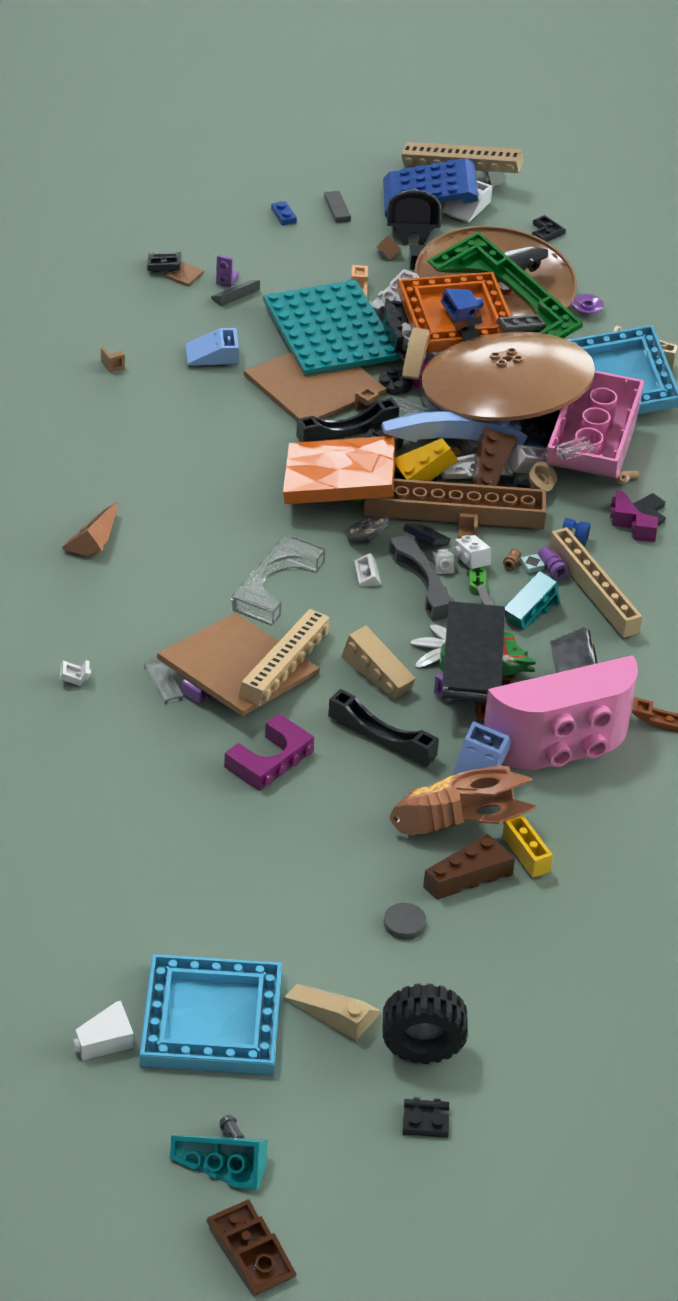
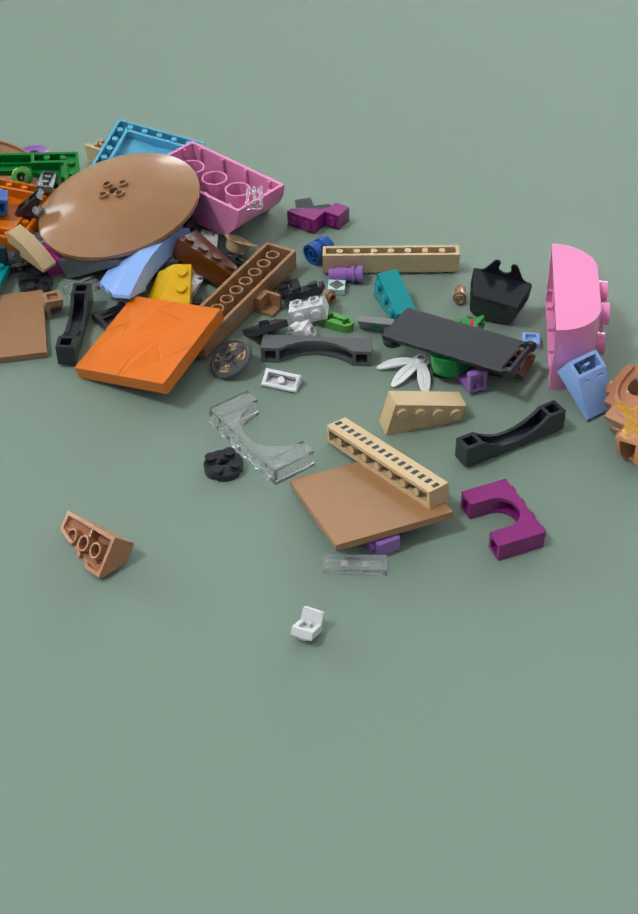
camera: 60 degrees left, 0 degrees up
none -> bright green head [11,166,33,184]
none -> black plate [203,447,244,482]
none -> black plate [277,278,325,301]

